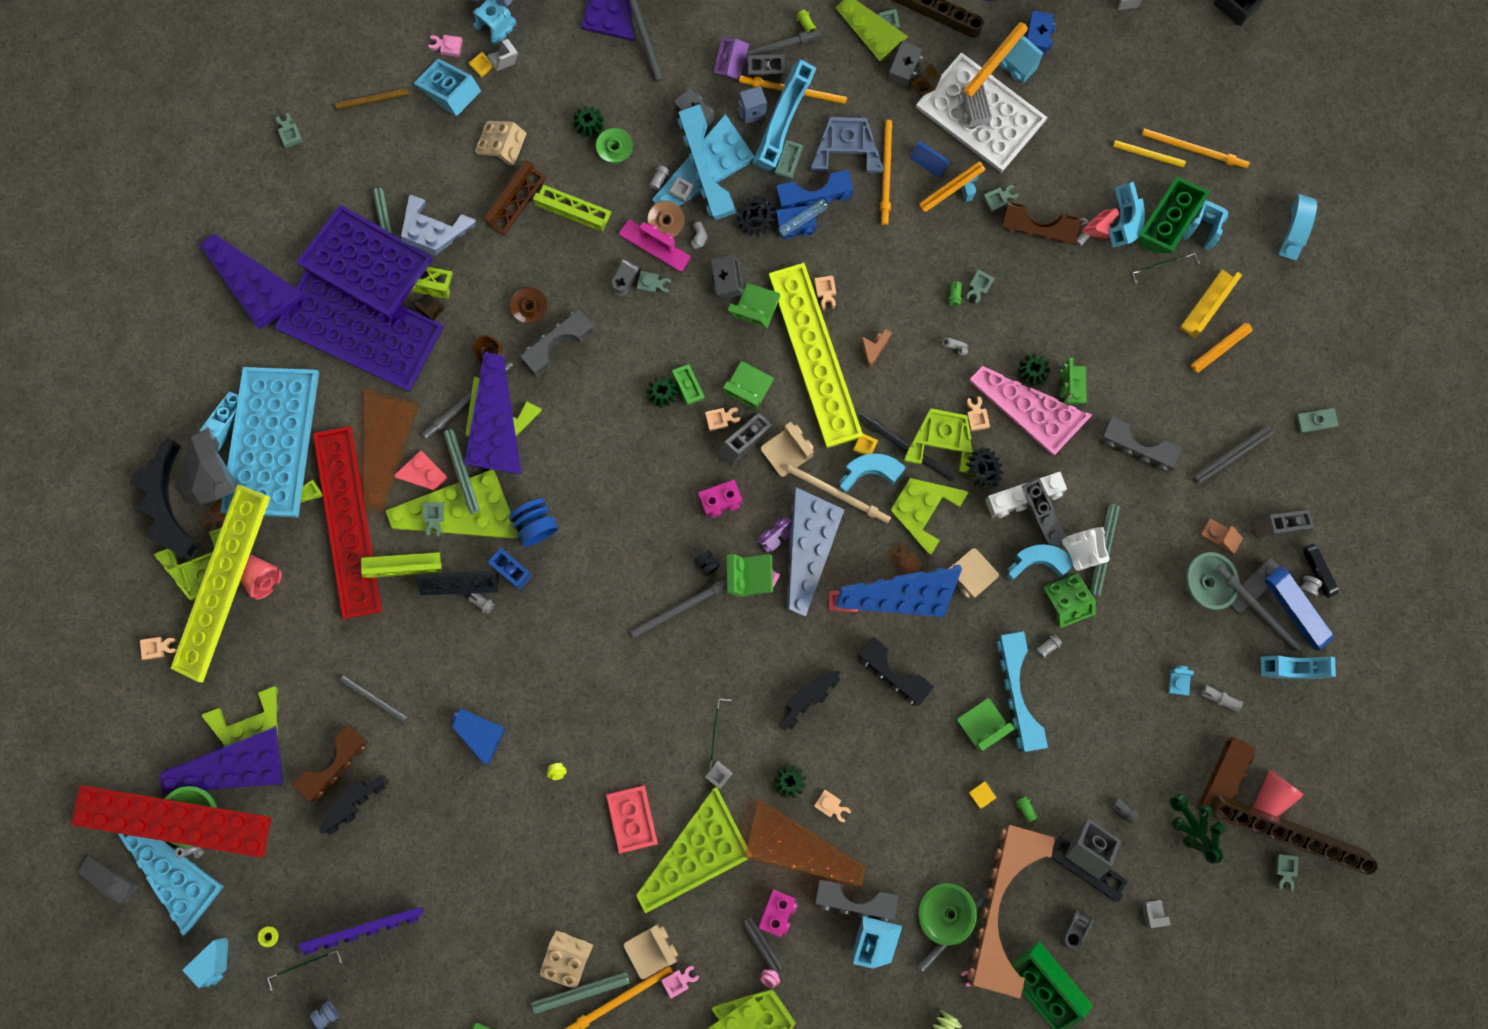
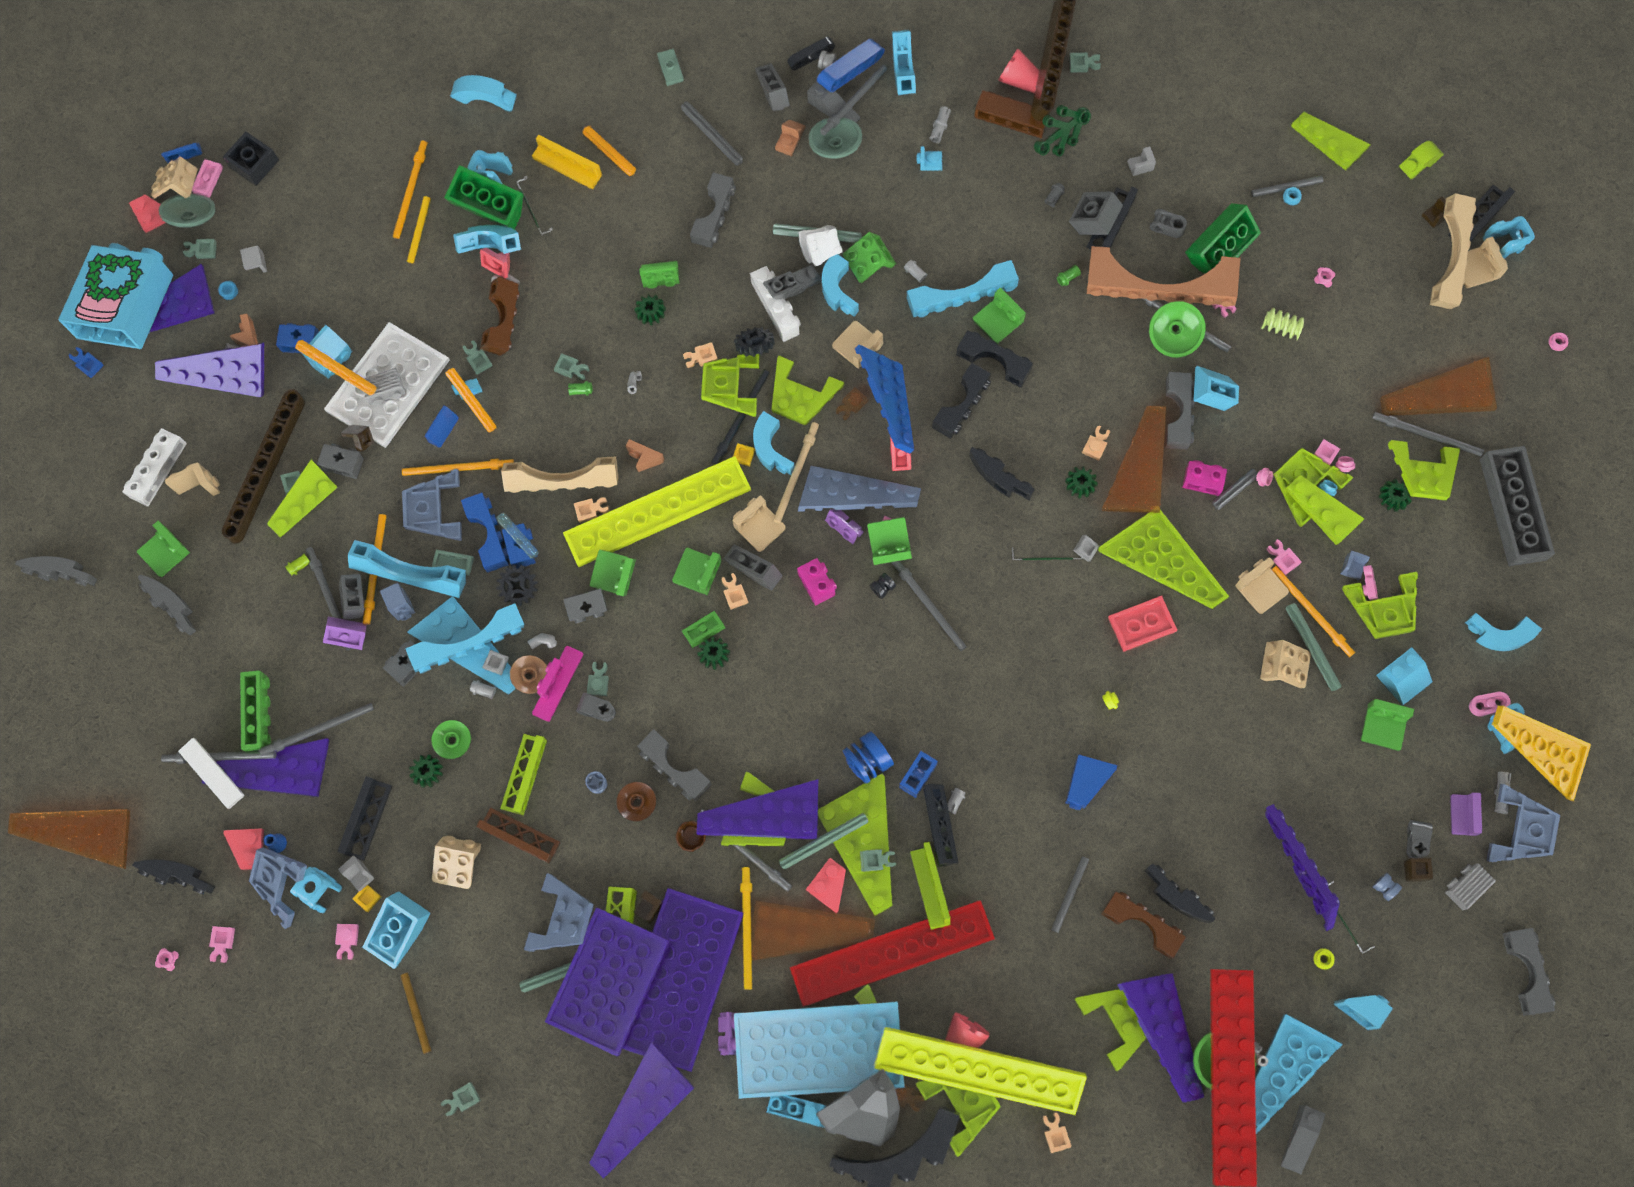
camera: 90 degrees left, 5 degrees down
bright pink wing [969,366,1092,457] -> none
yellow tile [969,781,997,809] -> none
none -> black fence [337,776,392,861]
none -> tan arch [501,457,618,493]
none -> sand blue wheel [585,771,607,794]
none -> medium lavender hinge [718,1012,736,1055]
none -> yellow bar [740,867,752,990]
none -> black arch [956,330,1033,388]

